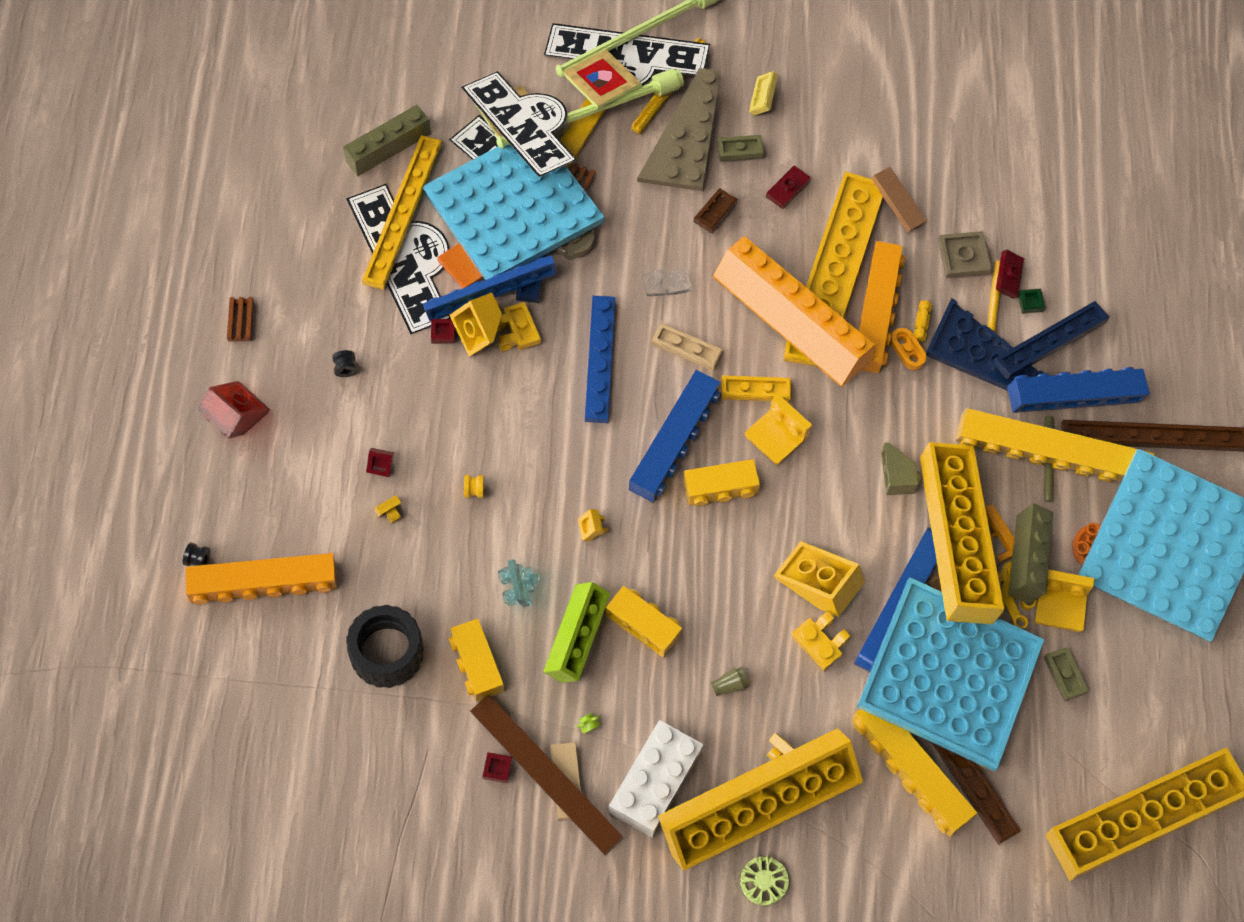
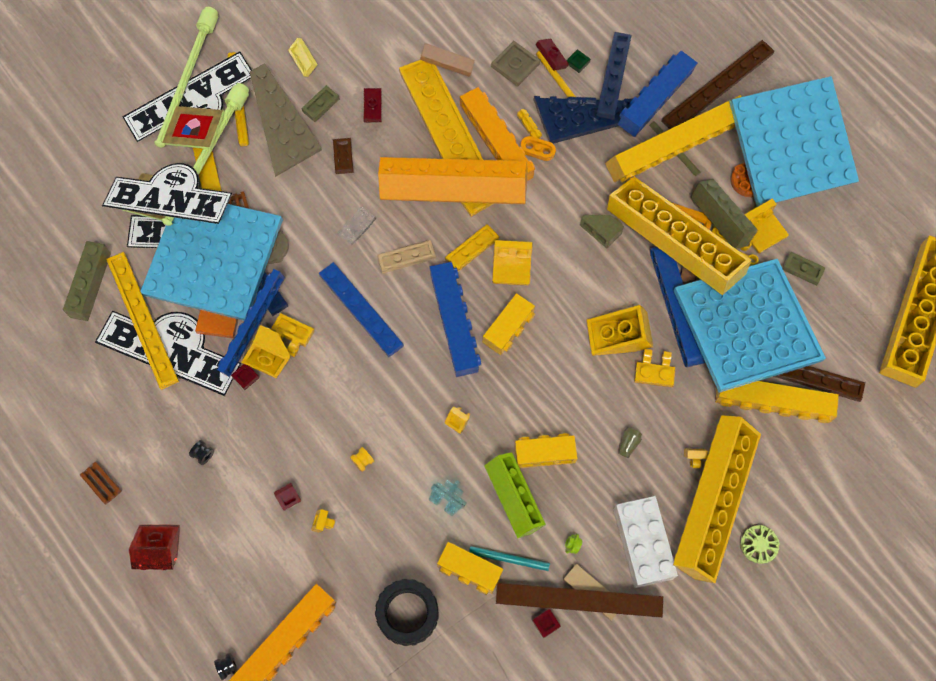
camera: 40 degrees left, 5 degrees up
none -> teal bar [469,546,550,571]

